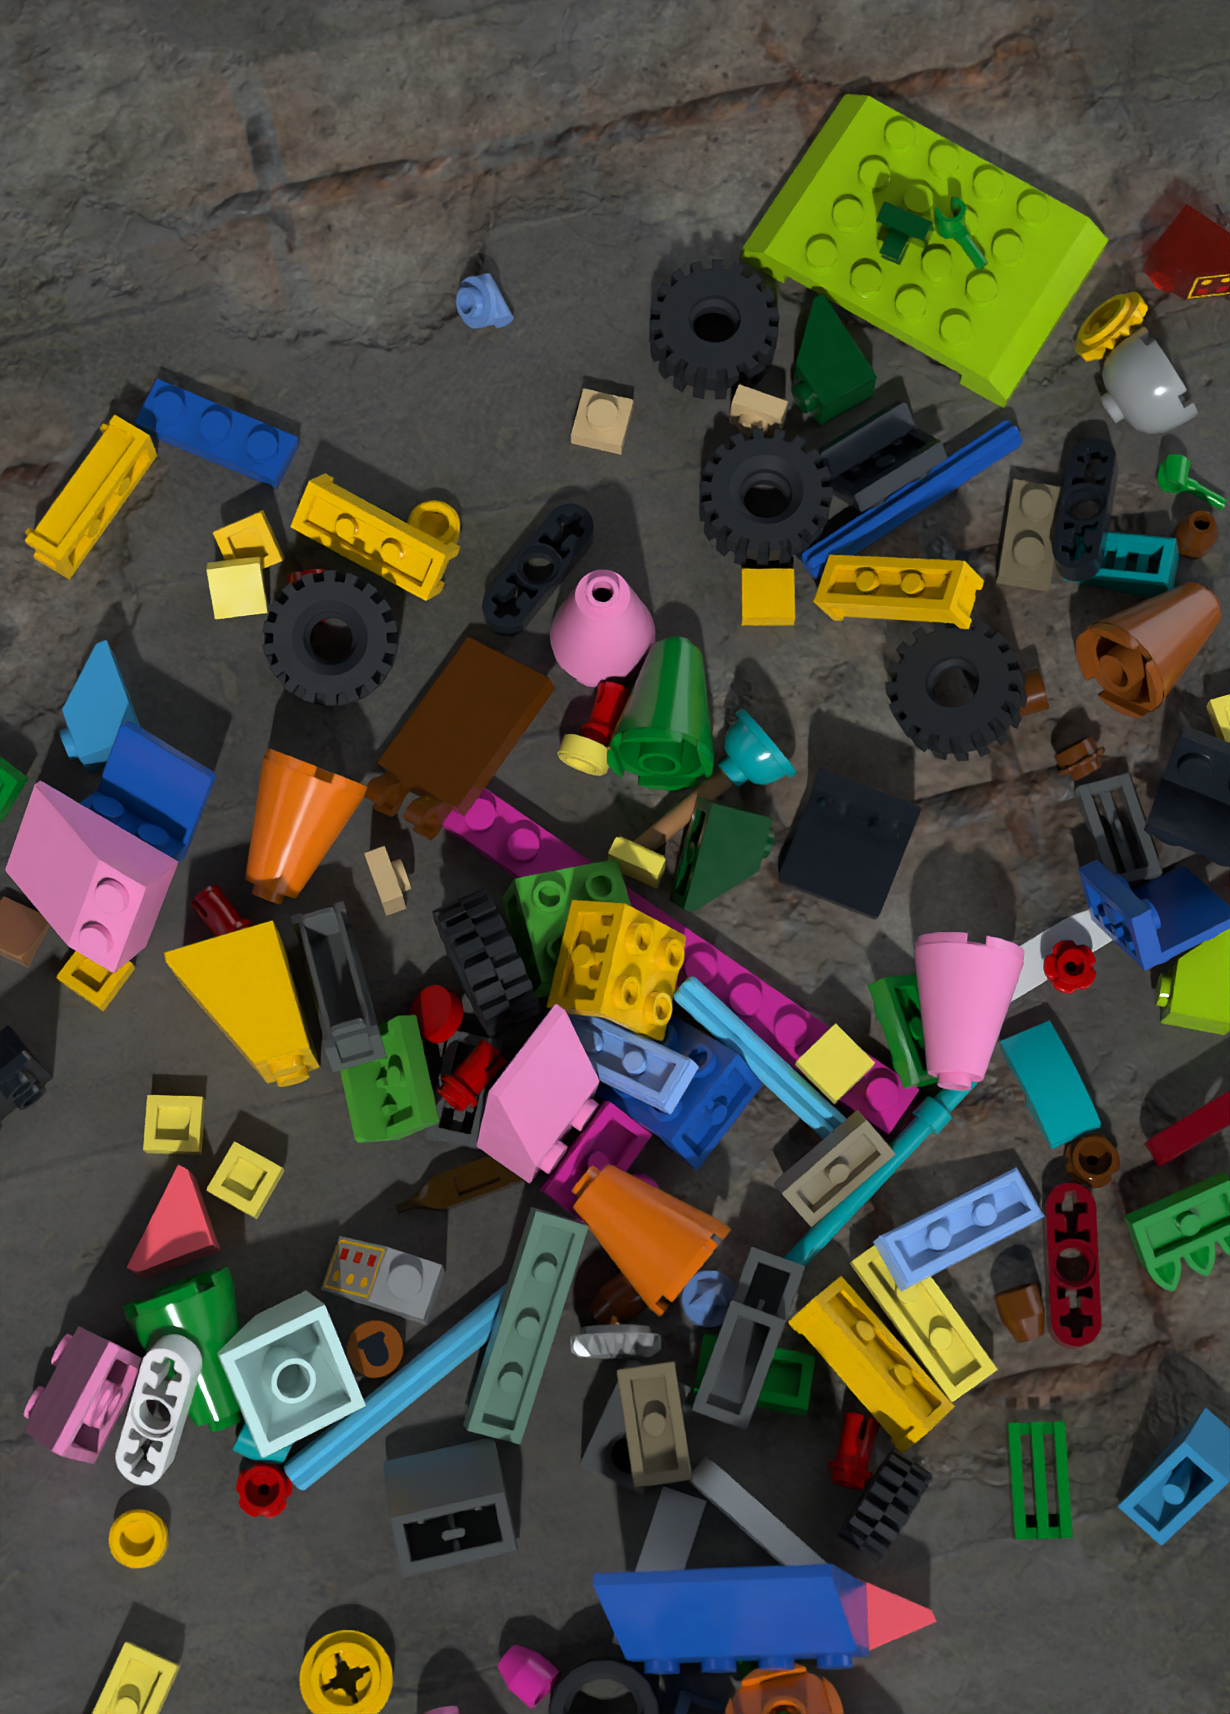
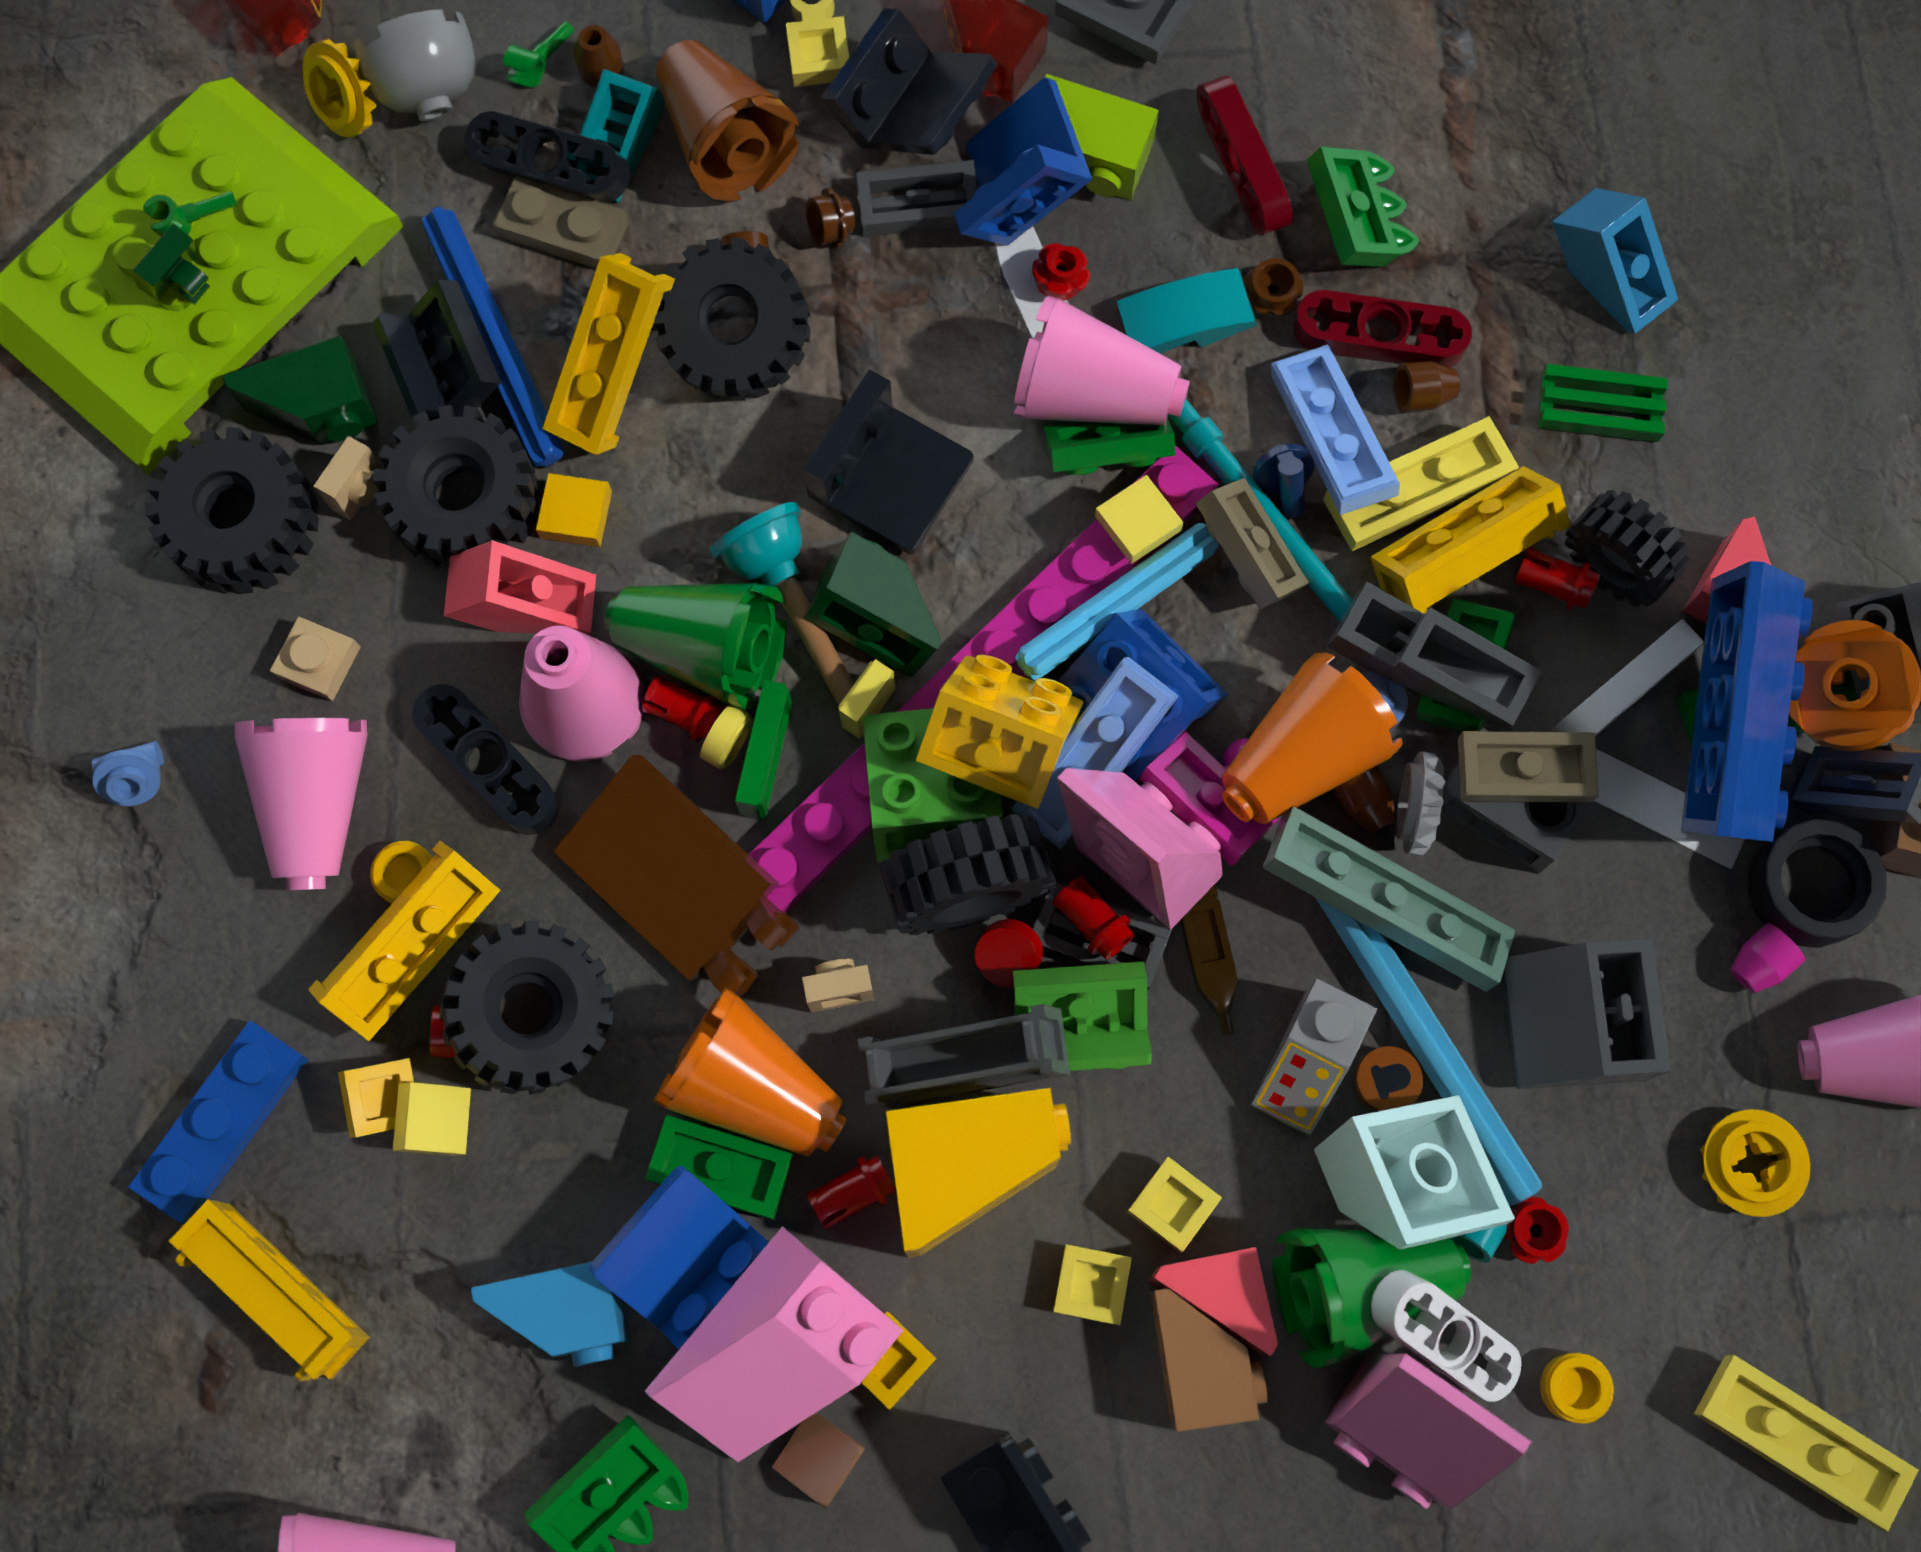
camera: 80 degrees left, 0 degrees up
none -> bright pink cone [234,718,368,890]
none -> coral slope [443,540,596,635]
none -> green plate [645,1115,795,1220]
none -> green tile [735,680,793,821]
none -> medium nougat slope [1149,1289,1267,1432]
none -> dark blue plate [1253,444,1314,518]

